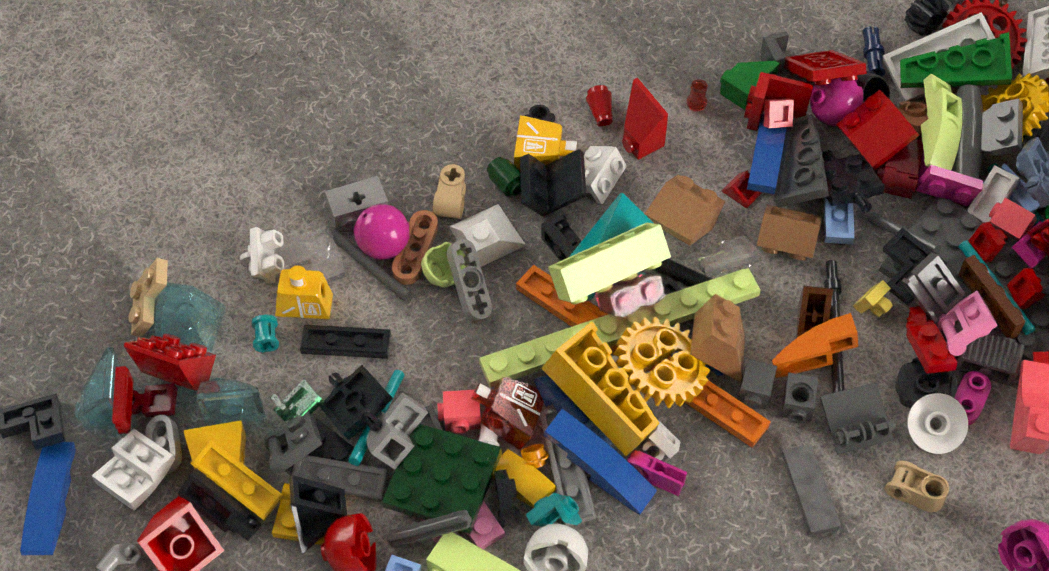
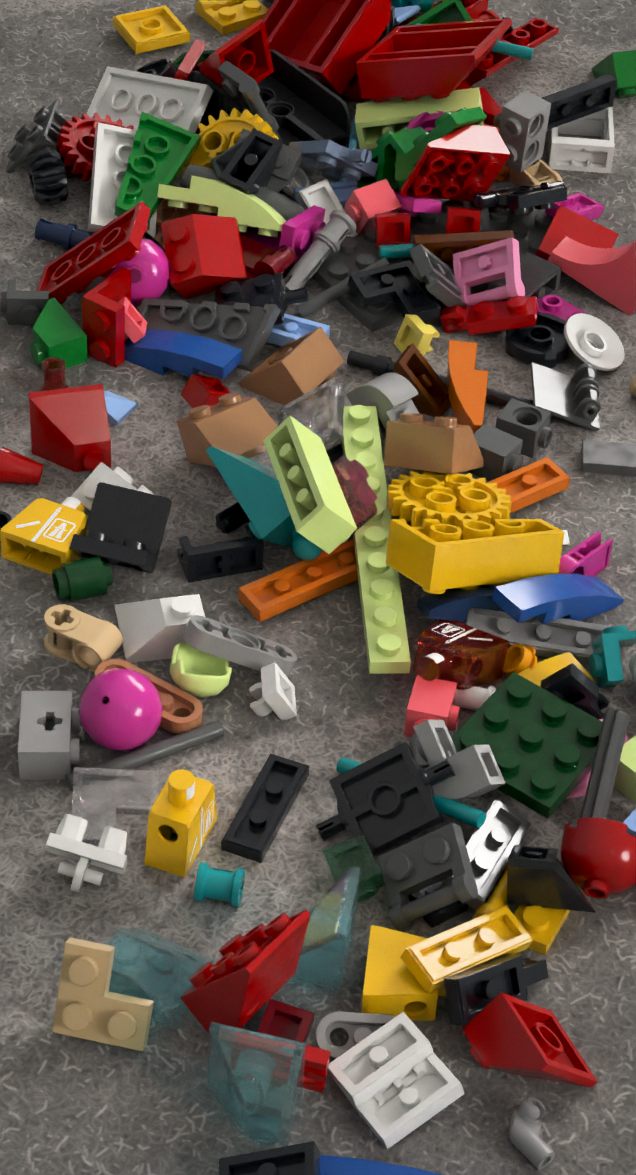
camera: 75 degrees left, 15 degrees down
none -> light blue slope [104,391,137,426]
none -> black slope [210,128,282,195]
none -> white tile [249,662,297,720]
none -> light grey pin [284,210,357,291]
none -> light grey brick [346,372,419,430]

